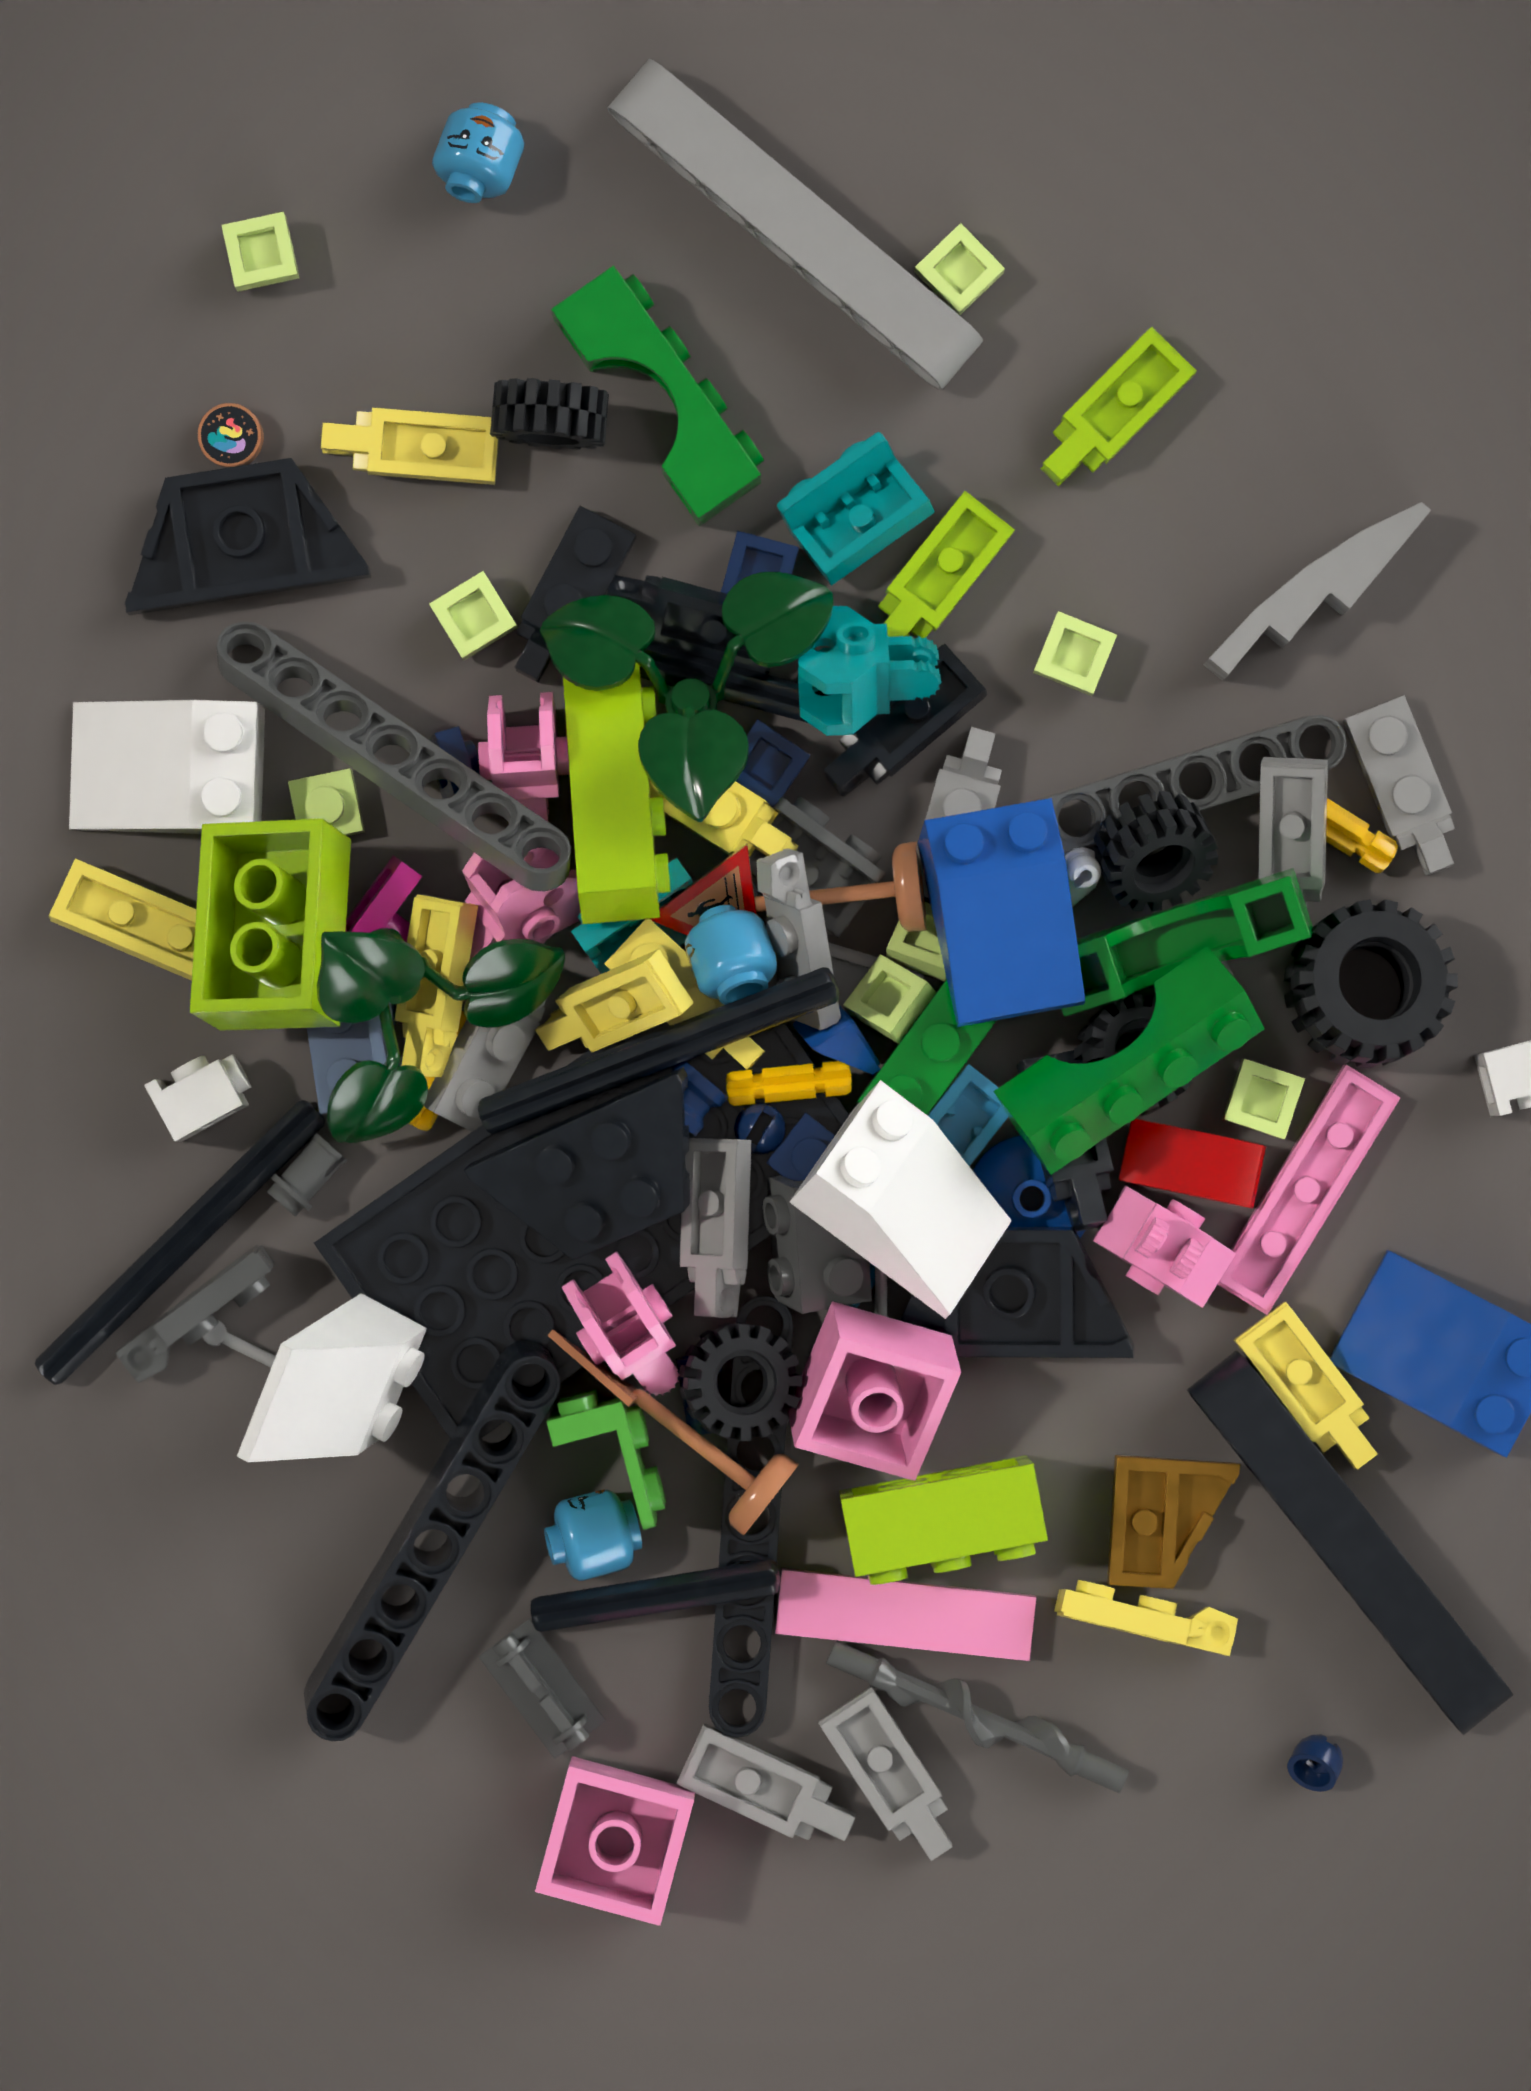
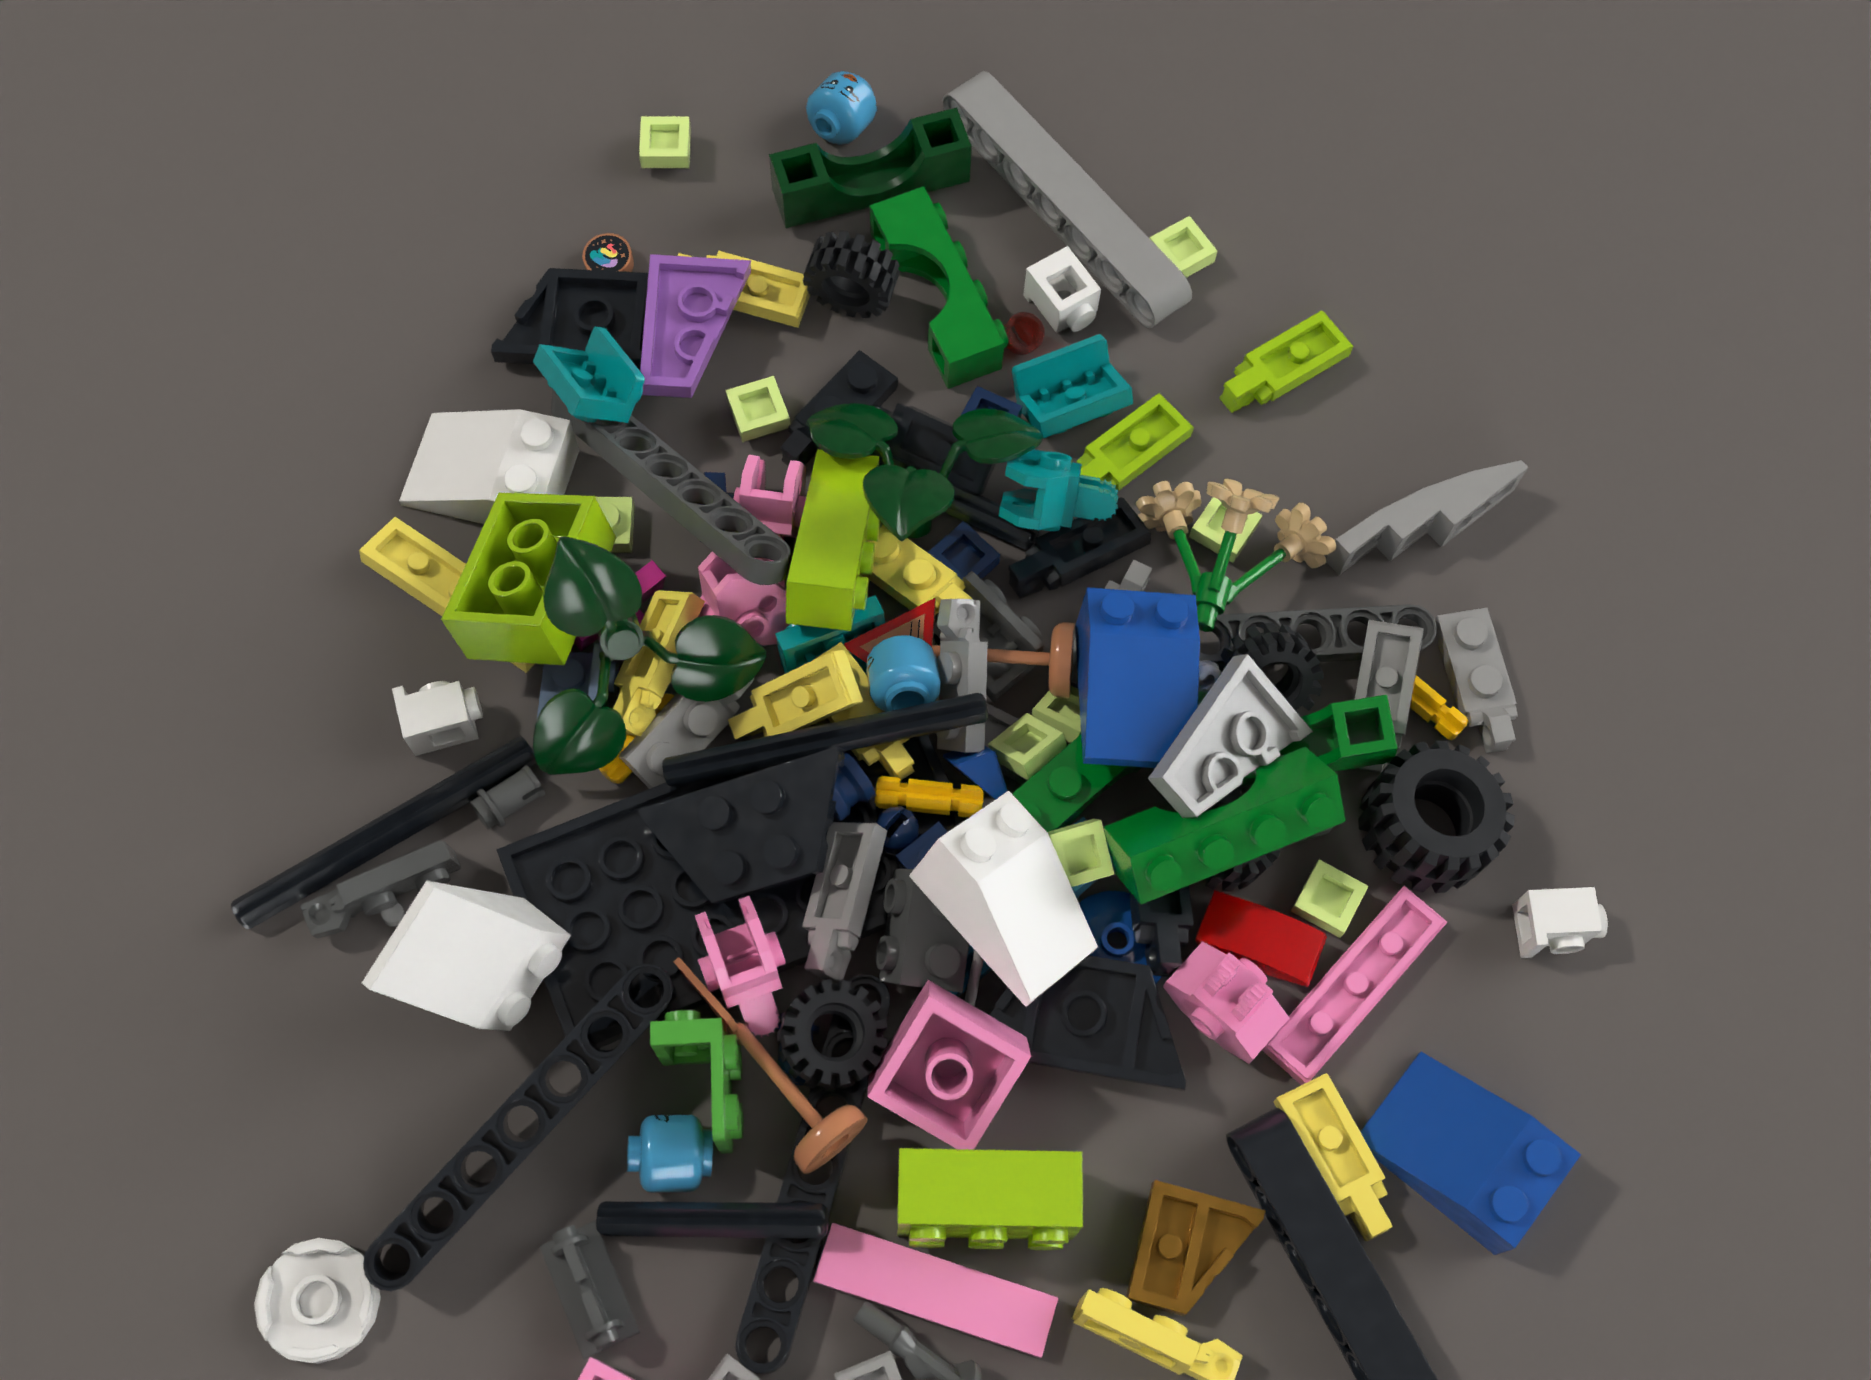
camera: 10 degrees right, 20 degrees down
none -> white tile [254,1238,381,1364]
none -> teal bracket [533,326,645,423]
none -> medium lavender wing [640,254,751,398]
none -> dark green arch [769,107,972,229]
none -> clear red hinge [1004,312,1045,355]
none -> white brick [1023,246,1101,333]
none -> yellowish green plate [1047,819,1114,887]
none -> tan plant [1135,479,1336,632]
none -> light grey wing [1148,654,1313,818]

